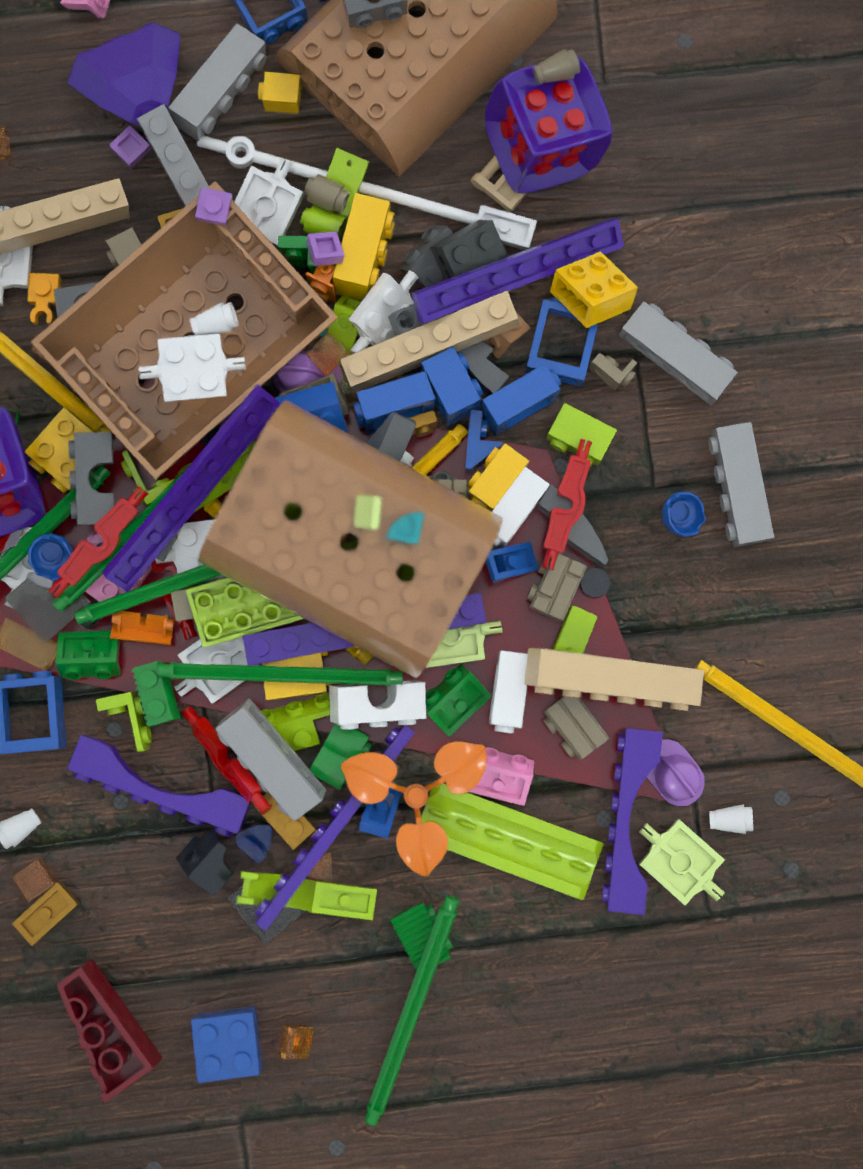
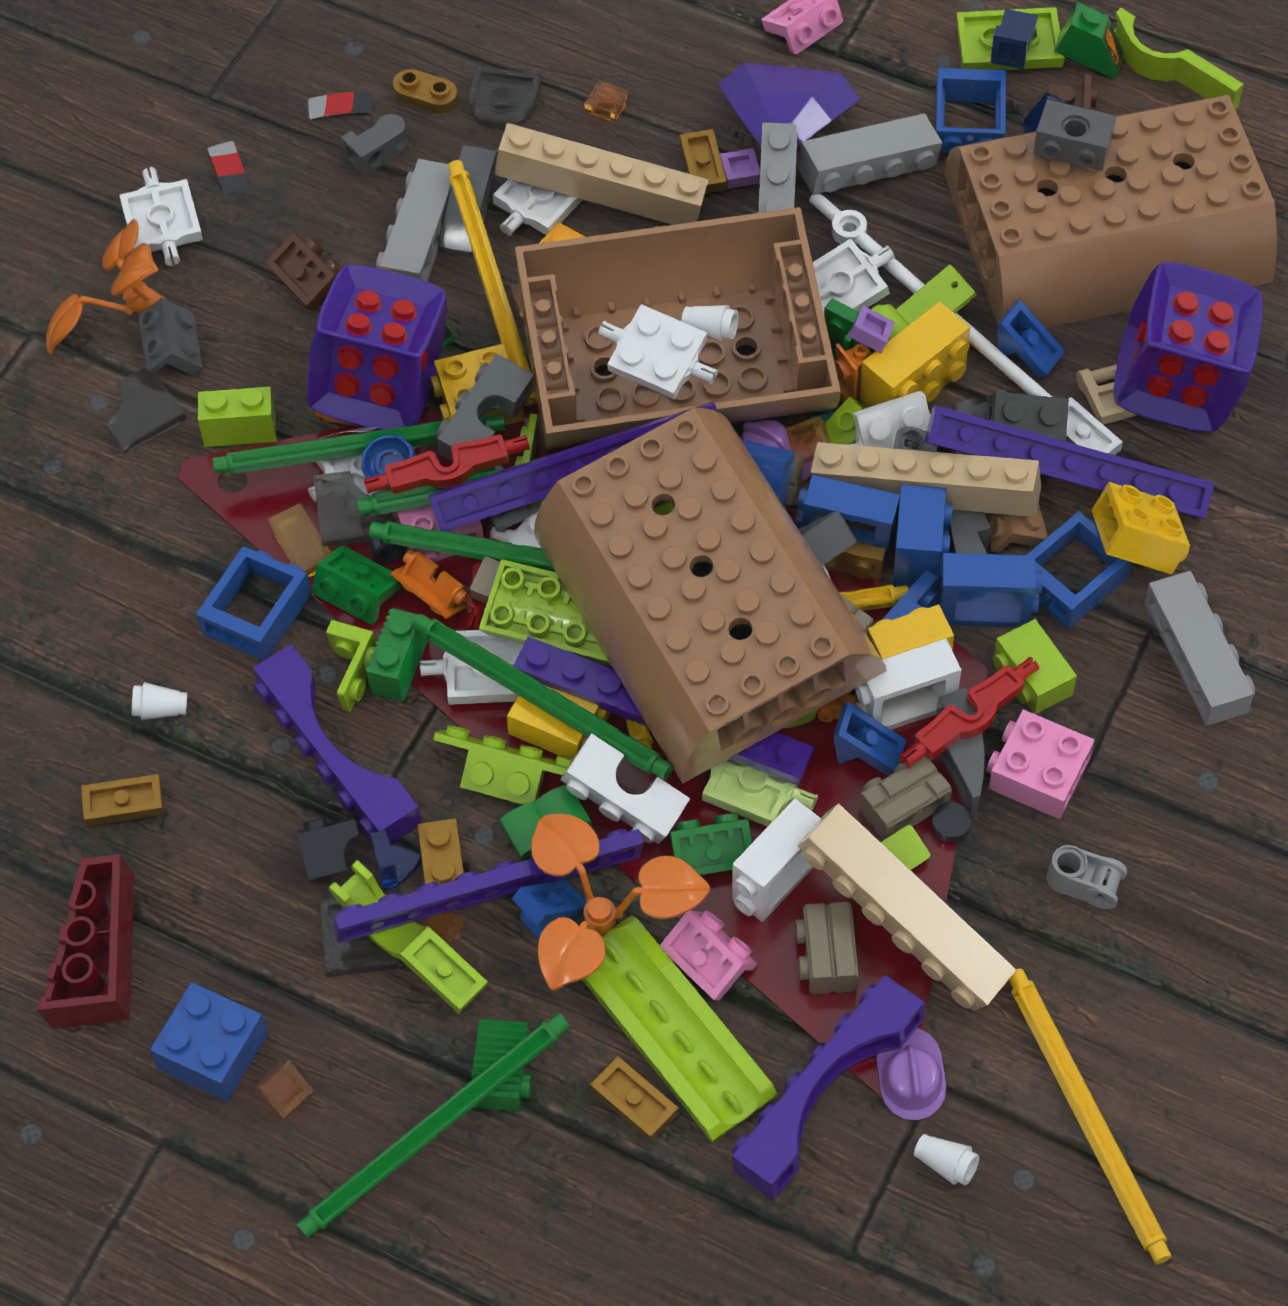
camera: 40 degrees right, 25 degrees down
clear orange plate [12,859,56,902] -> none
red piece [182,706,272,815] -> none
medium lavender plate [195,187,232,226] -> none
light grey brick [215,698,326,821] -> none
yellow brick [258,72,302,114] -> none
dark tan brick [304,174,350,213] -> none
yellowish green slope [354,495,381,530] -> none
teal tile [386,512,425,545] -> none
dark tan cone [533,49,580,85] -> none
dark tan bracket [588,353,637,391] -> none
yellowish green plate [638,819,725,905] -> none
blue hair [661,491,706,537] -> none
light grey brick [708,422,774,547] -> none
none -> pearl gold plate [590,1057,679,1142]
none -> pearl gold plate [680,129,727,194]
none -> bright pink brick [986,709,1095,819]
none -> blue slope [997,300,1065,378]
none -> light grey piece [1046,845,1128,909]

